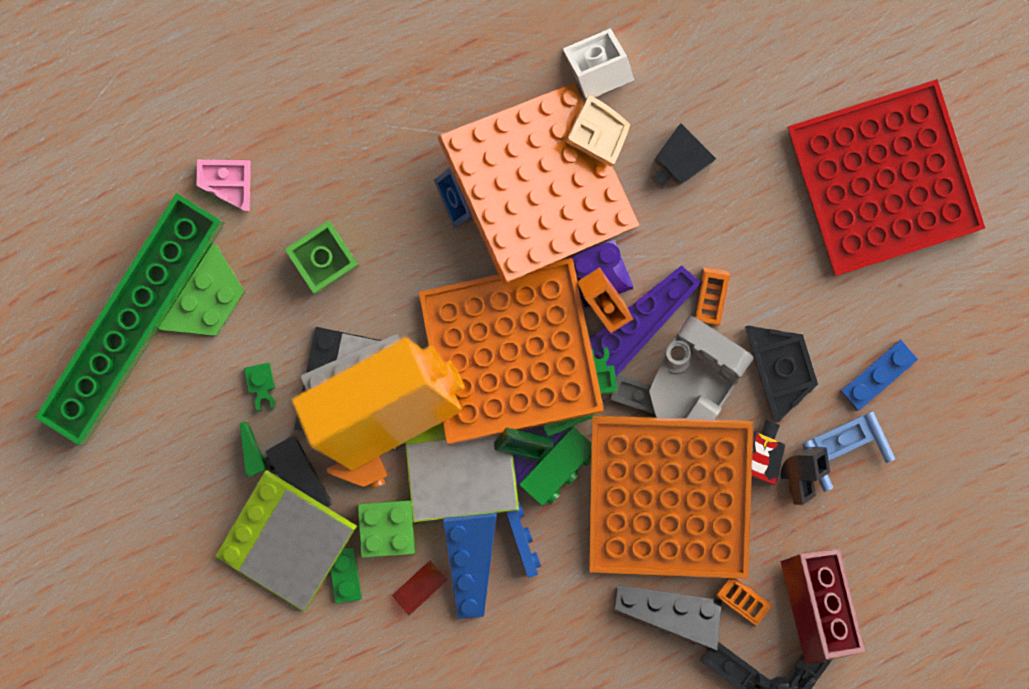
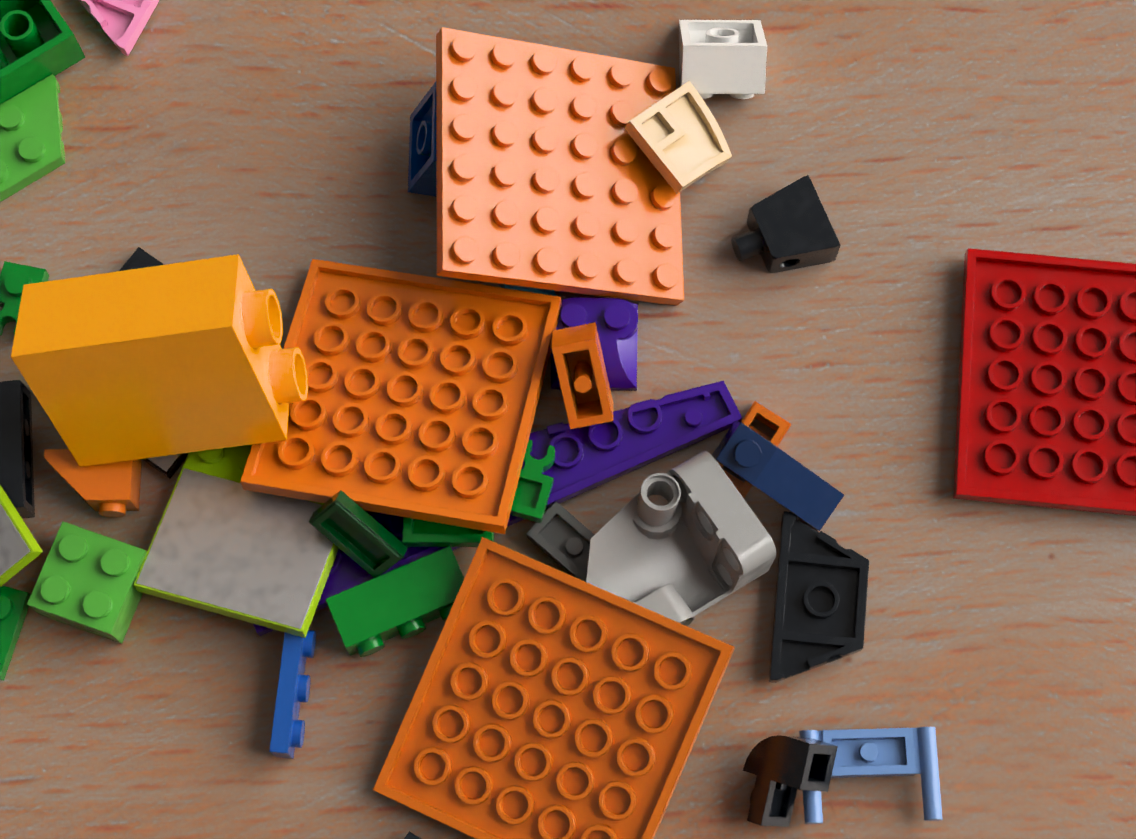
camera: 25 degrees right, 15 degrees down
bright green brick [285,221,360,295] -> none
clear red slope [392,560,448,616] -> none
blue wing [443,512,497,619] -> none
torso [752,420,785,486] -> none
blue plate [840,340,918,411] -> none
none -> dark blue slope [712,421,844,531]

